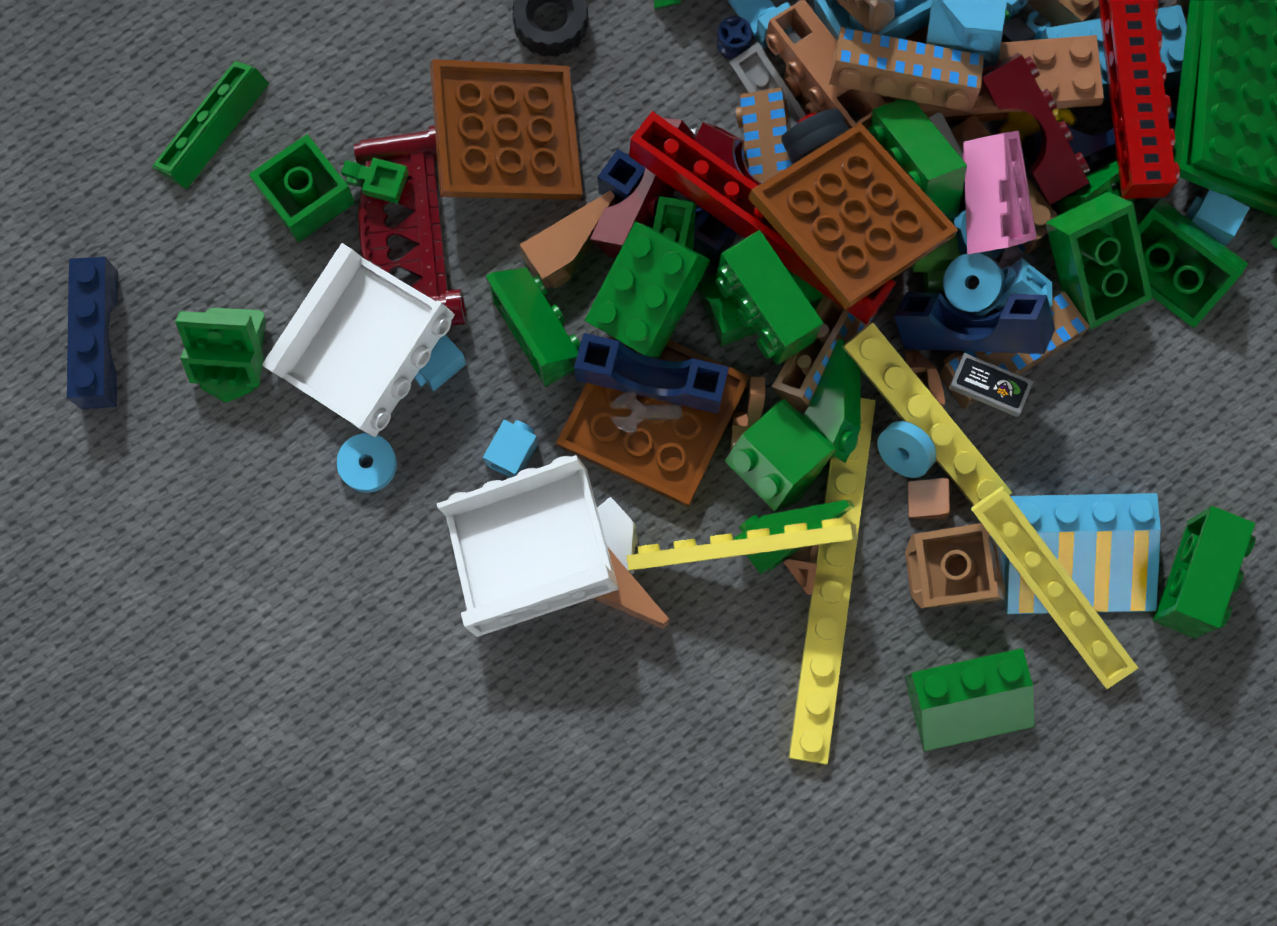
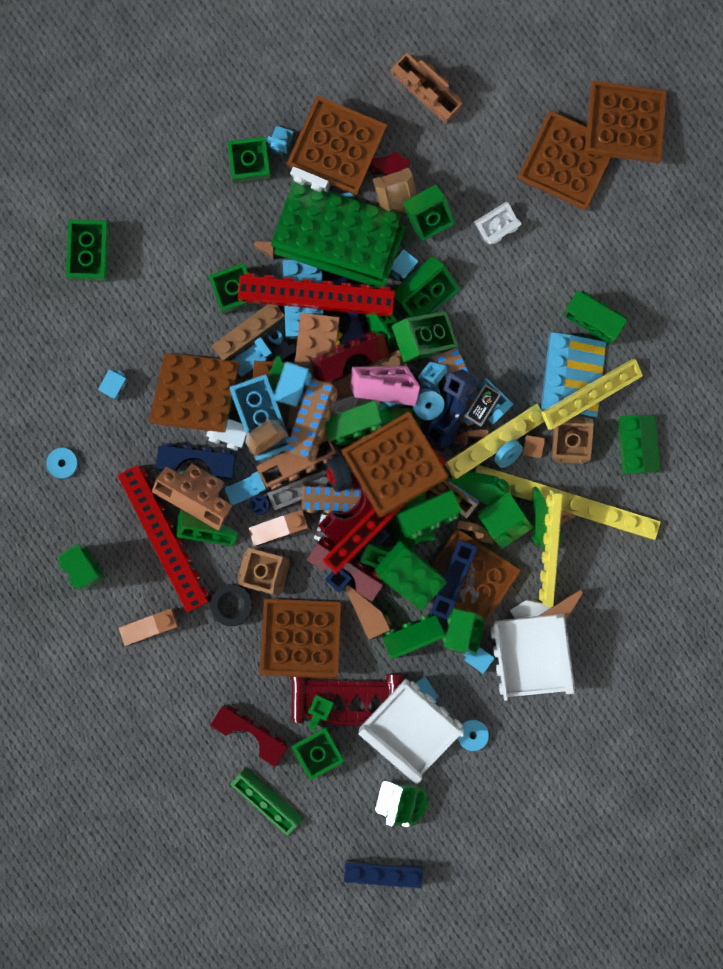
camera: 80 degrees left, 10 degrees up
none -> dark red arch [210,704,288,767]
none -> medium nougat slope [238,548,290,596]
none -> slope [248,510,309,546]
none -> green brick [443,609,485,657]
none -> medium azure bracket [476,378,513,424]

